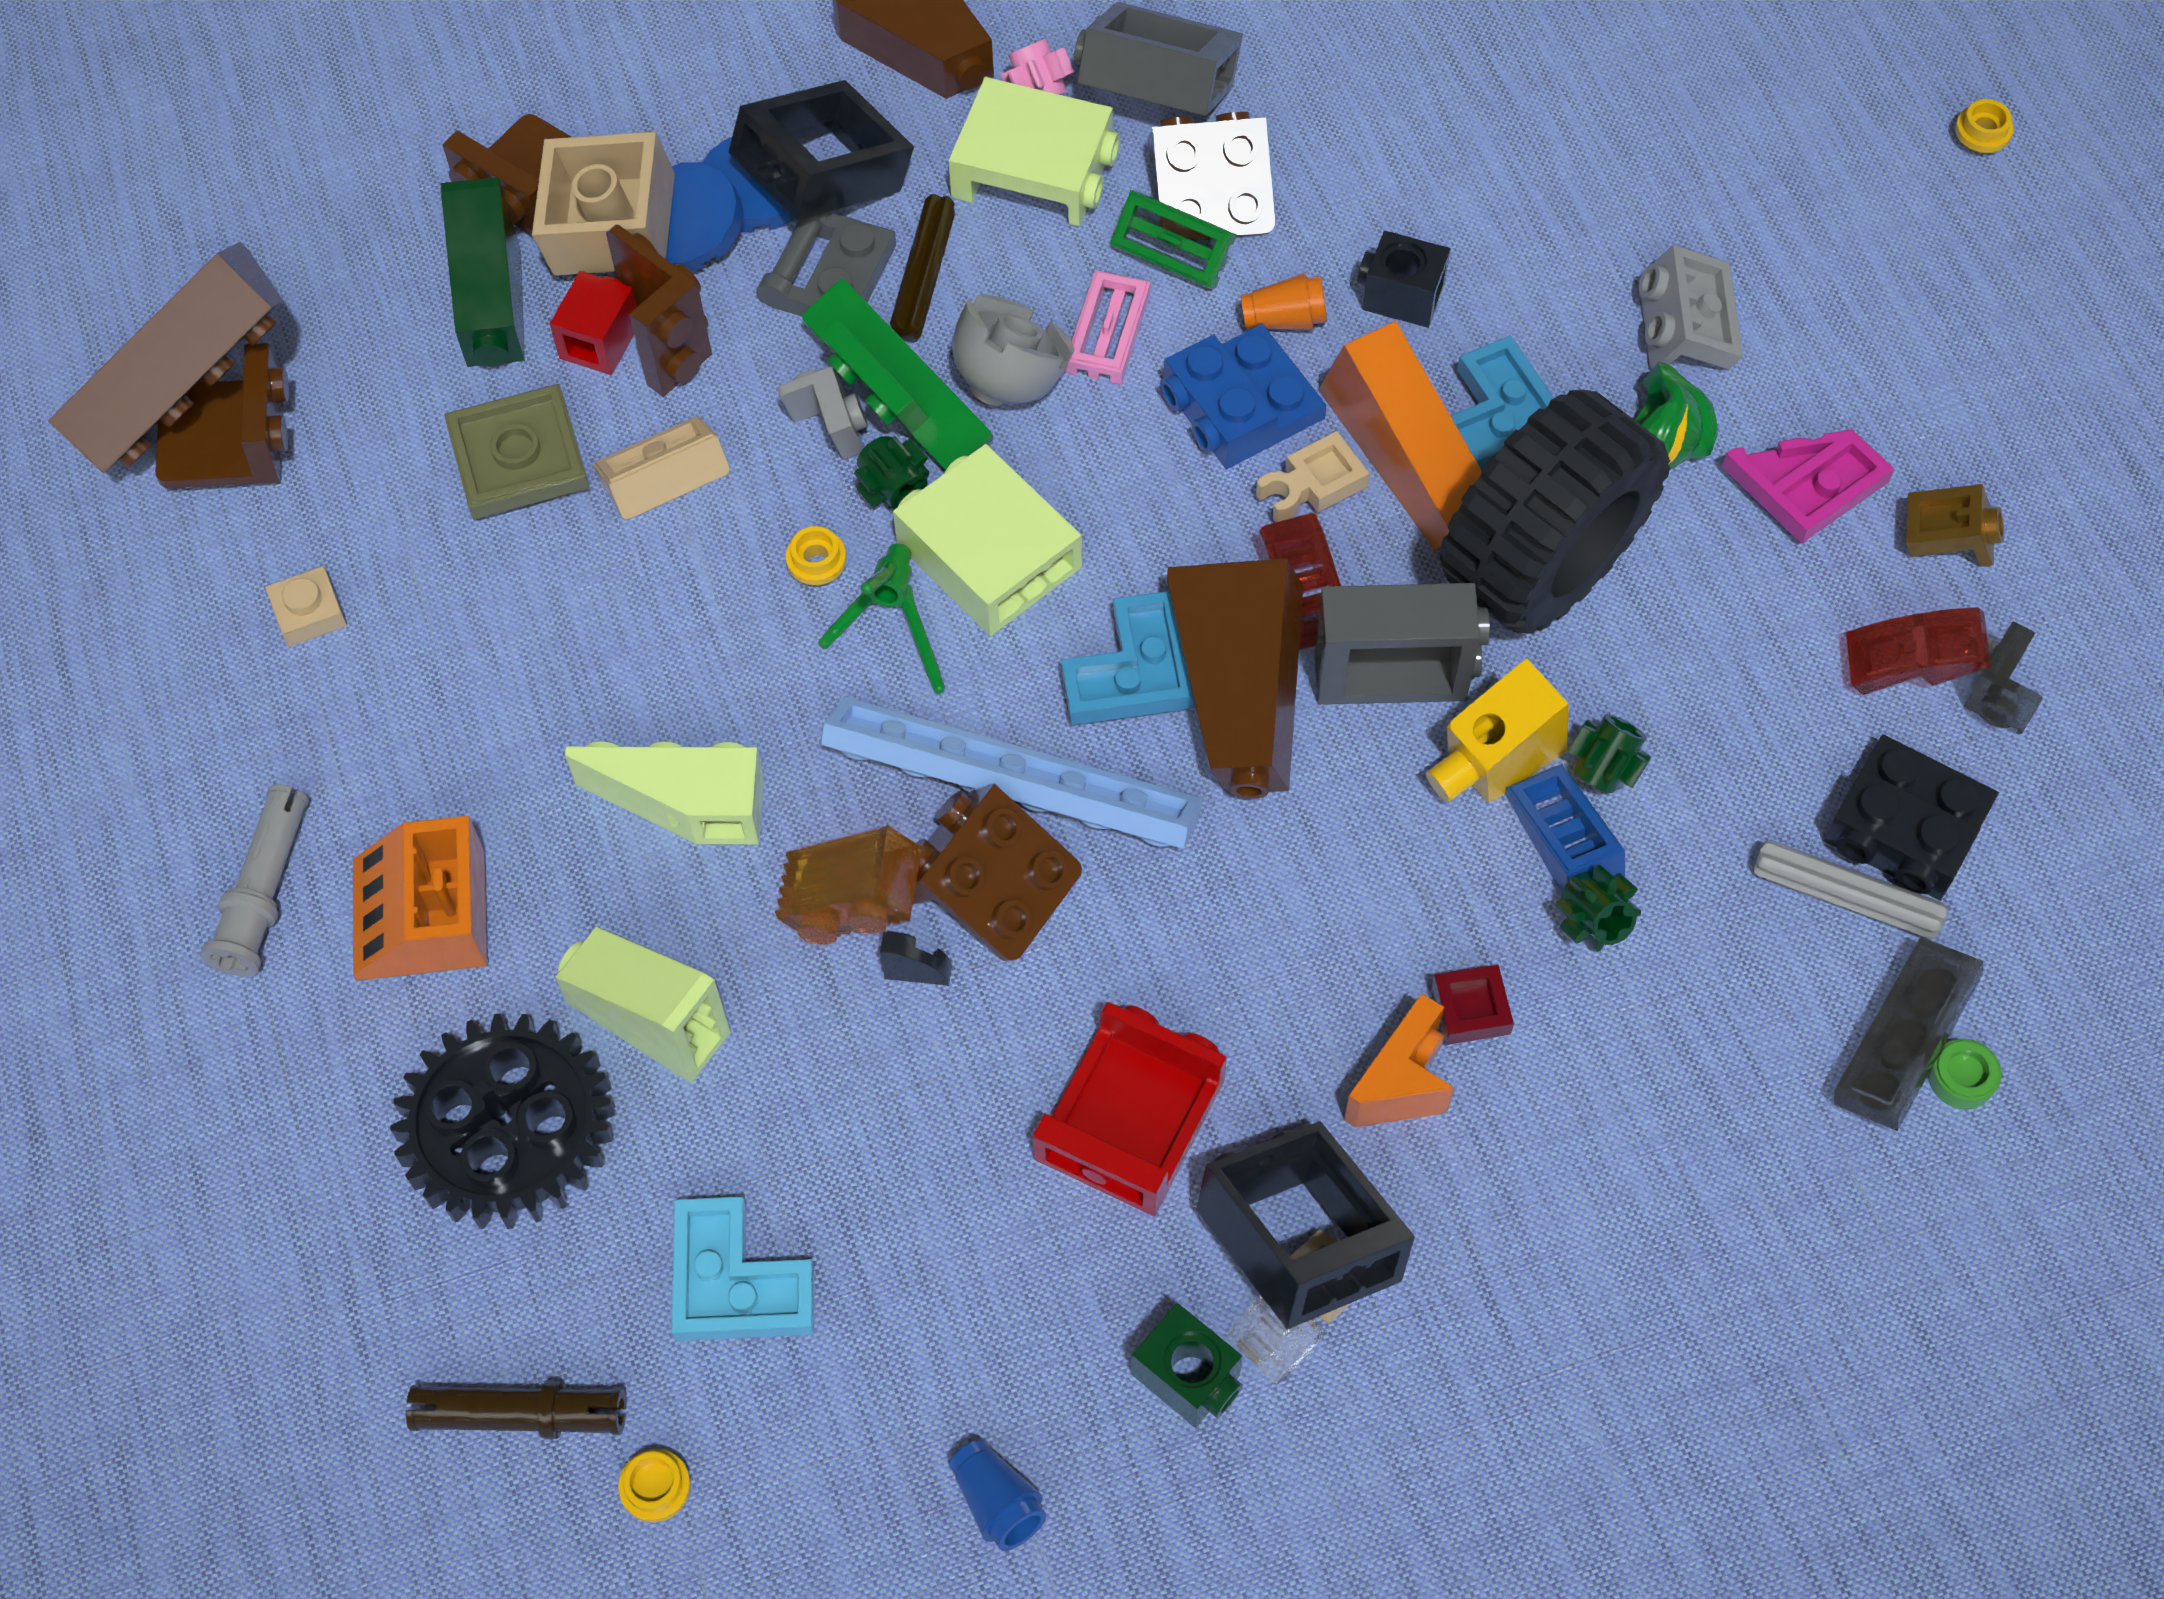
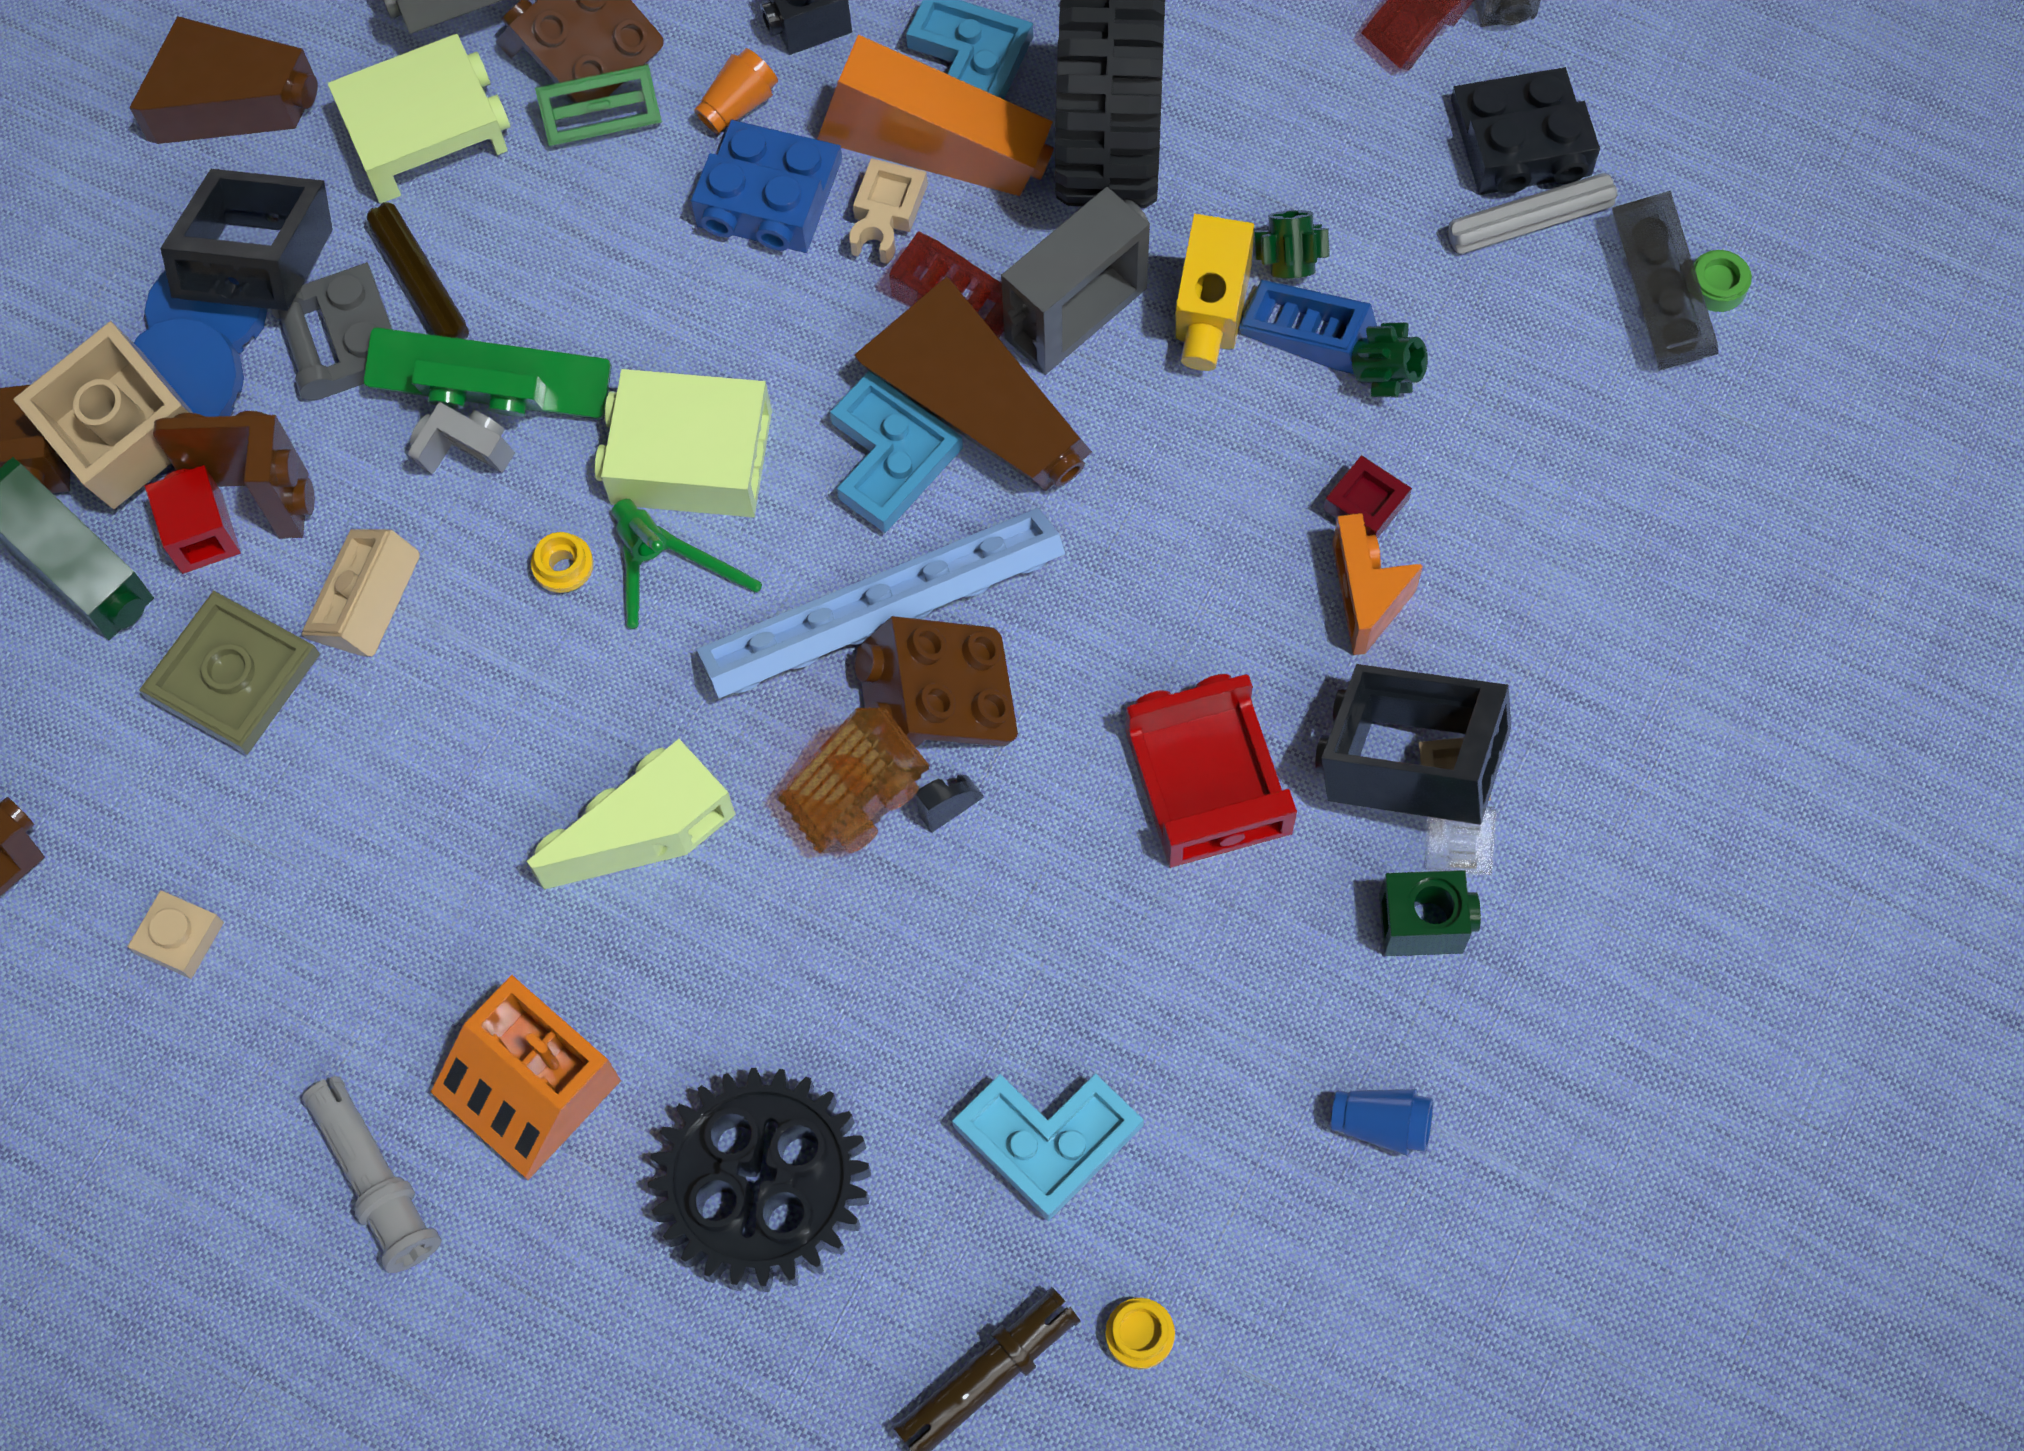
camera: 40 degrees left, 5 degrees up
yellowish green slope [555,927,731,1083] -> none
dark green gear [854,436,930,509] -> none
light grey cylinder [952,294,1075,406] -> none
bright pink gear [1001,38,1074,95] -> none
bright pink tile [1065,270,1151,385] -> none

